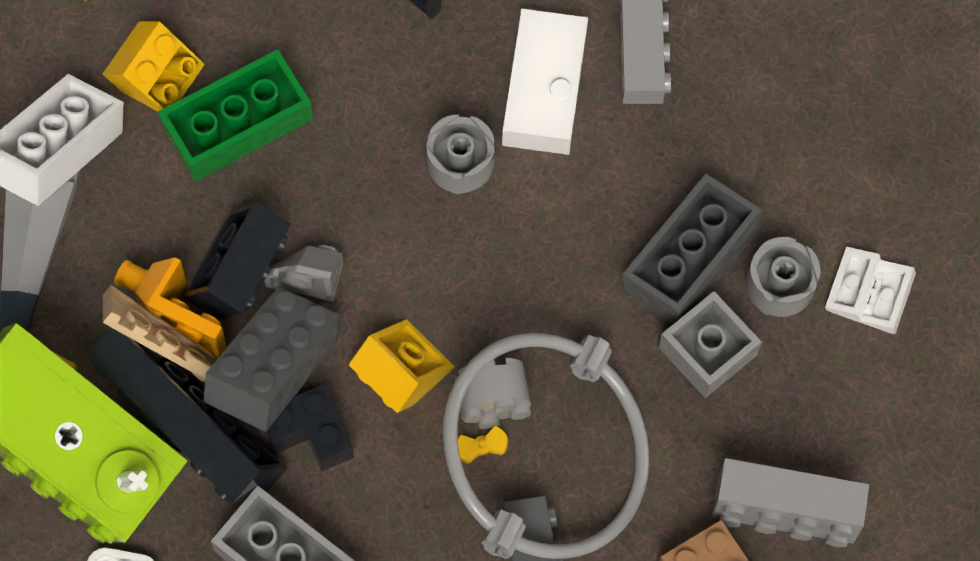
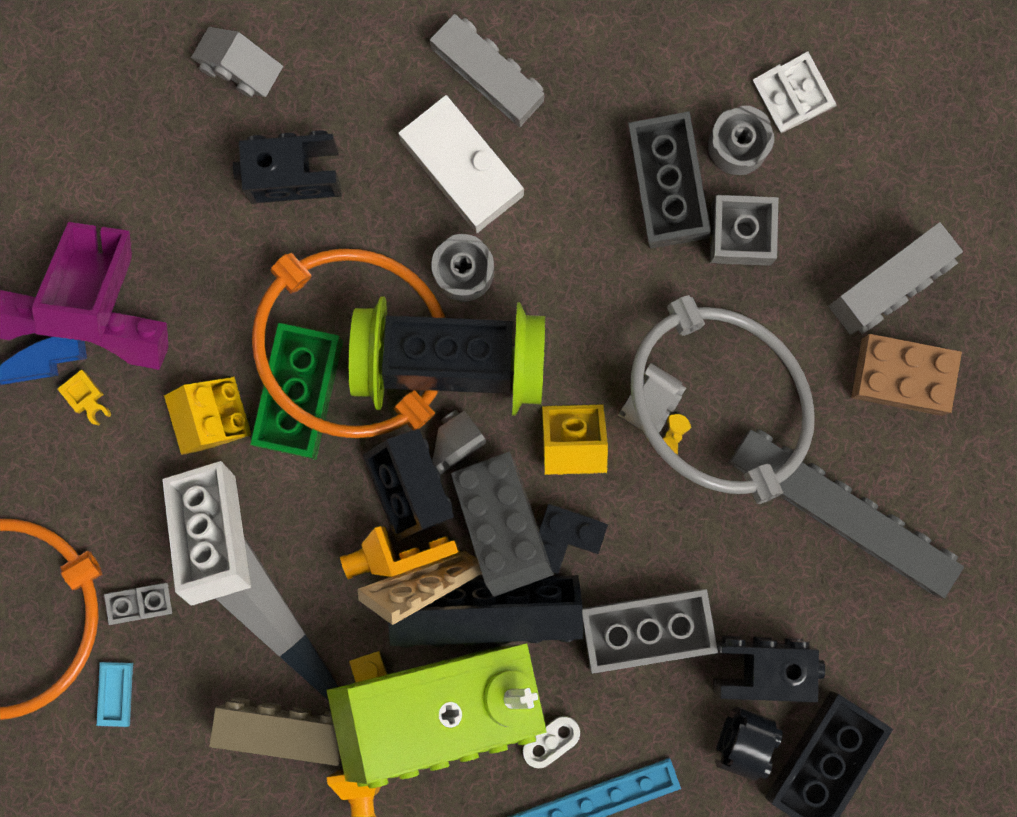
camera: 45 degrees left, 15 degrees up
none -> orange piece [252,248,445,438]
none -> black brick [349,296,545,416]

